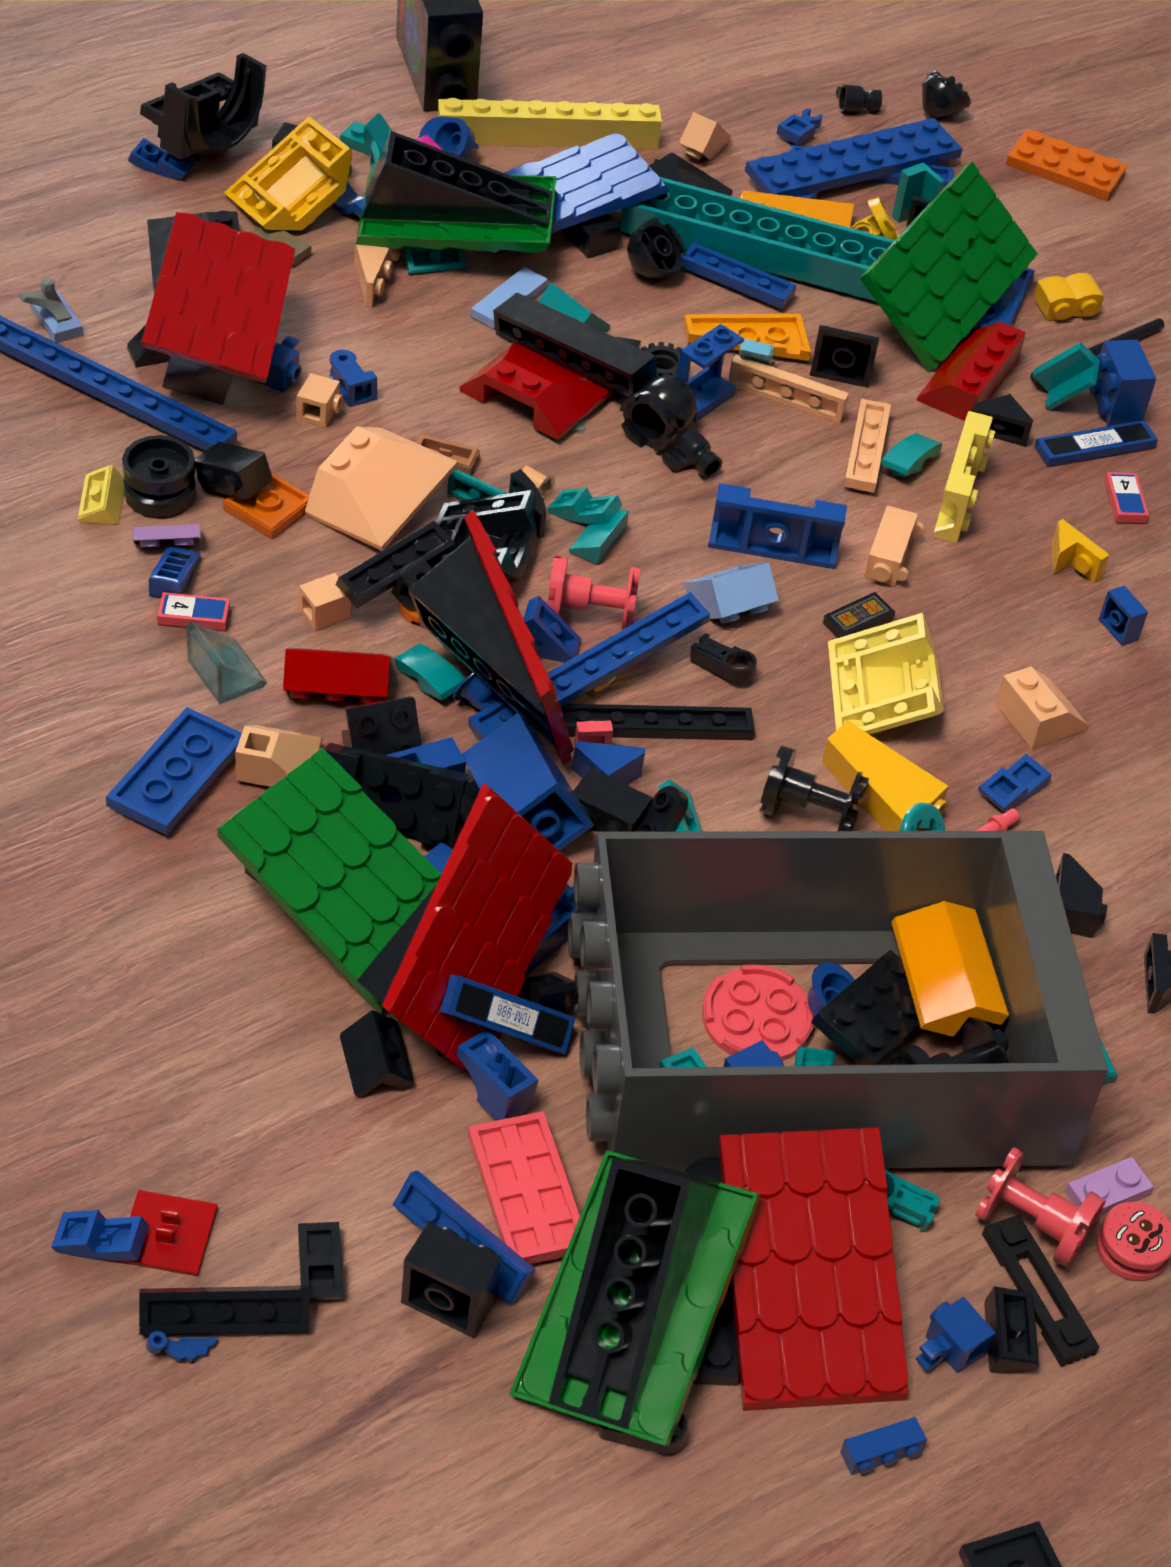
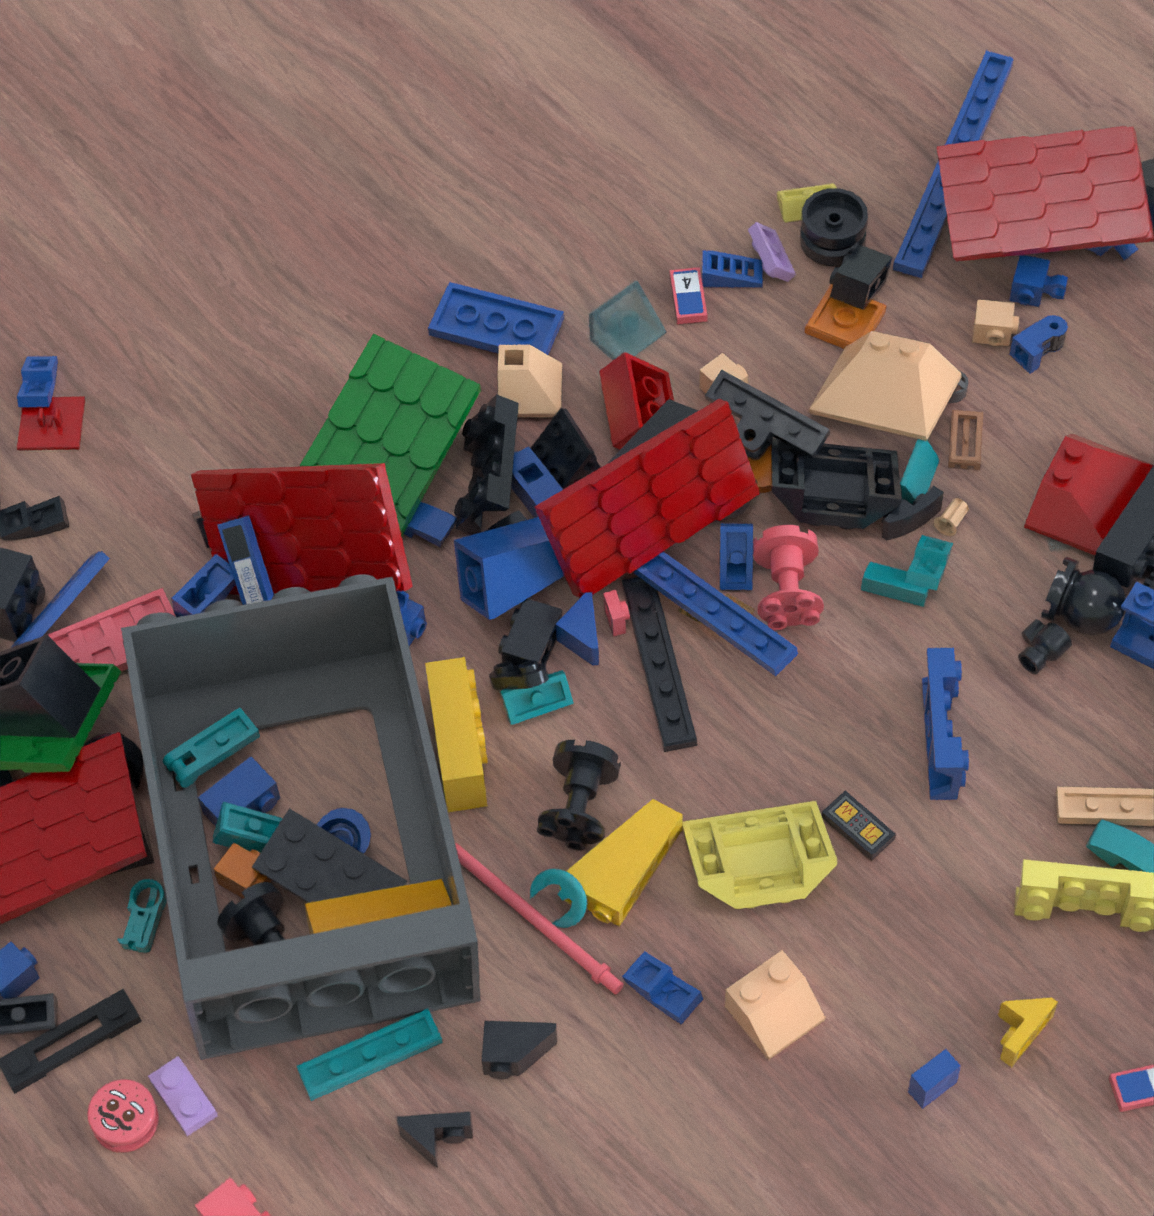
camera: 90 degrees right, 10 degrees up
piece [19,278,84,343] -> none
light blue slope [684,562,779,623] -> none
black piece [690,634,757,684] -> none
coral tile [702,964,814,1060] -> none
light nougat brick [864,505,924,586] -> none
coral piece [975,1147,1106,1268] -> none

